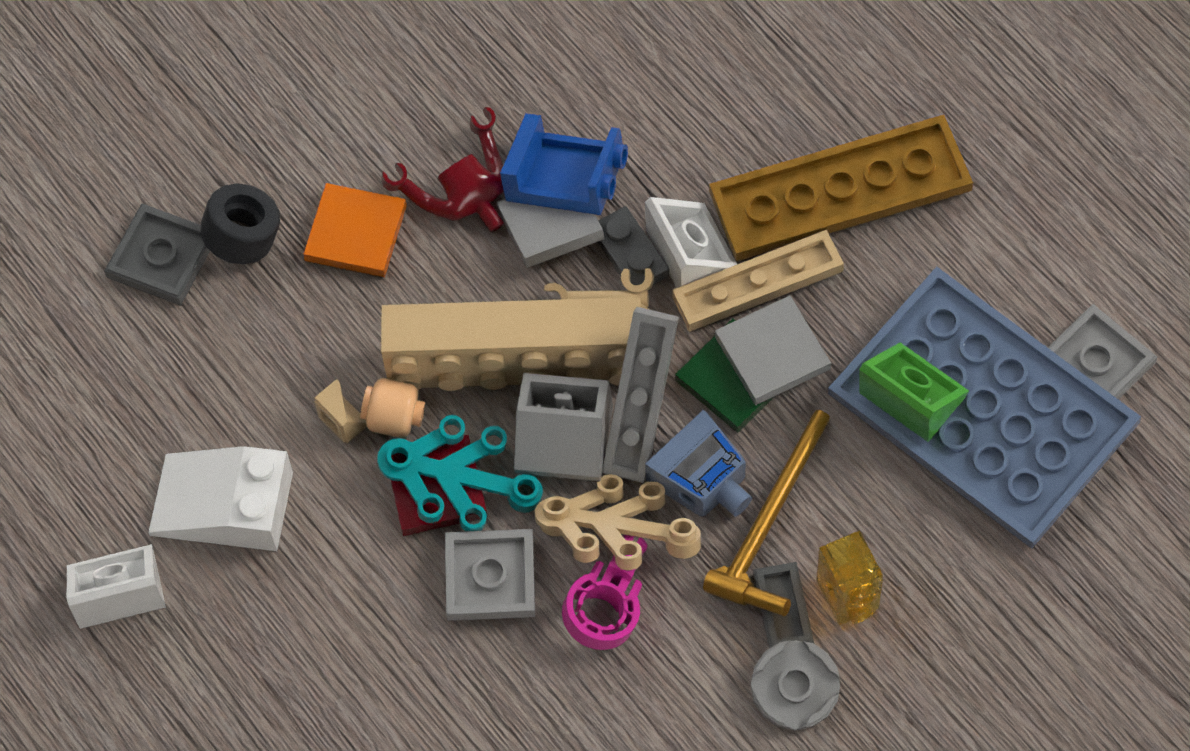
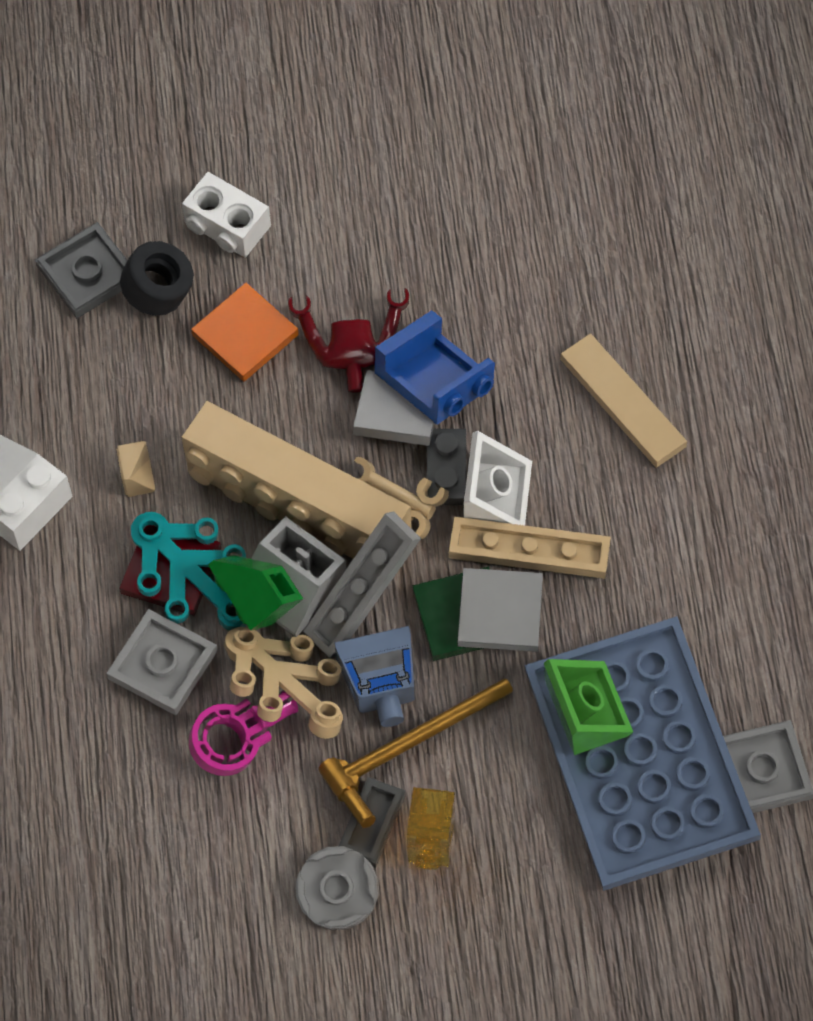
camera: 30 degrees right, 0 degrees up
light nougat head [360,378,426,438] -> none
pearl gold plate [709,114,973,261] -> none
none -> white brick [182,172,271,258]
none -> green slope [208,555,303,631]
none -> tan tile [560,333,687,468]

